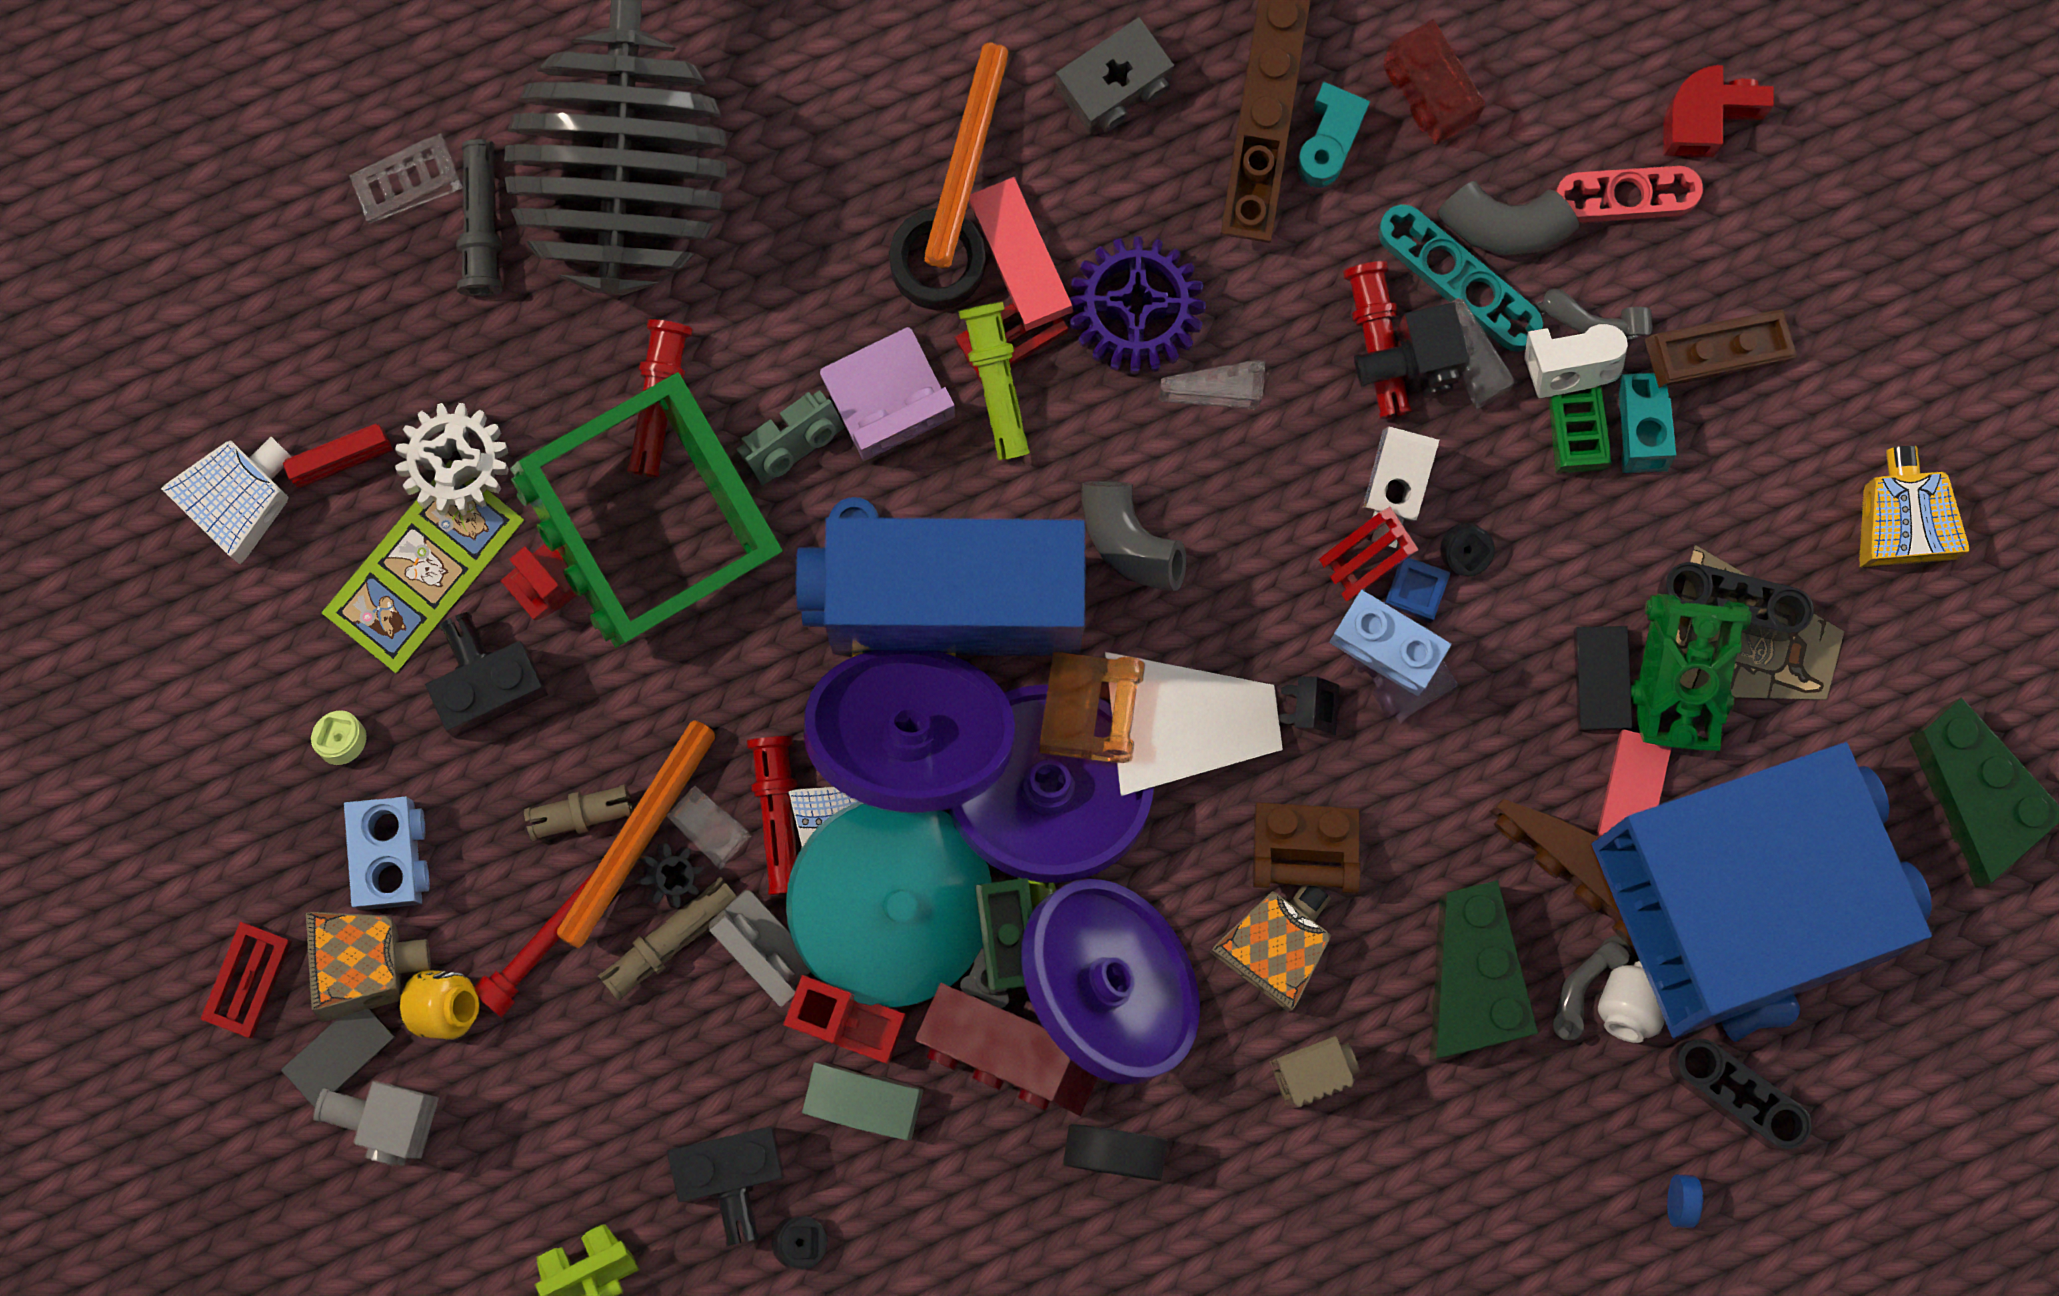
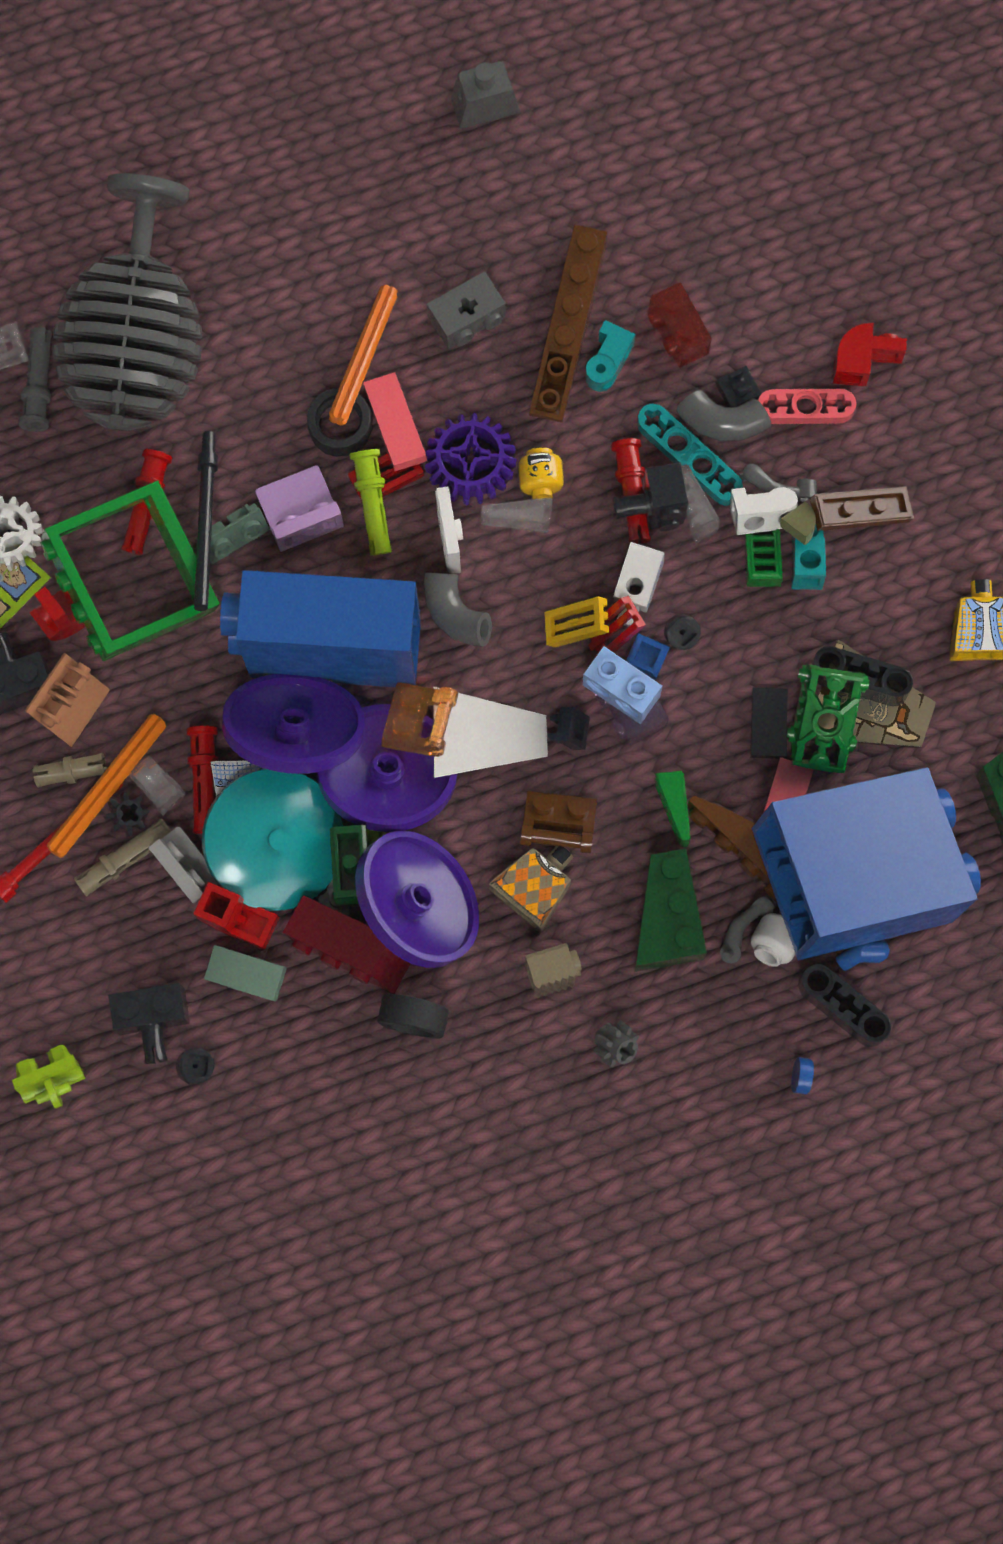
camera: 10 degrees right, 5 degrees down
none -> nougat hinge [25,653,110,747]
none -> black bar [194,431,218,612]
none -> white plate [435,486,463,574]
none -> yellow head [518,448,564,501]
none -> yellow tile [545,596,609,647]
none -> dark grey gear [593,1020,639,1068]
none -> green slope [654,771,691,847]
none -> black tile [715,365,762,407]
none -> olive tile [780,502,816,545]

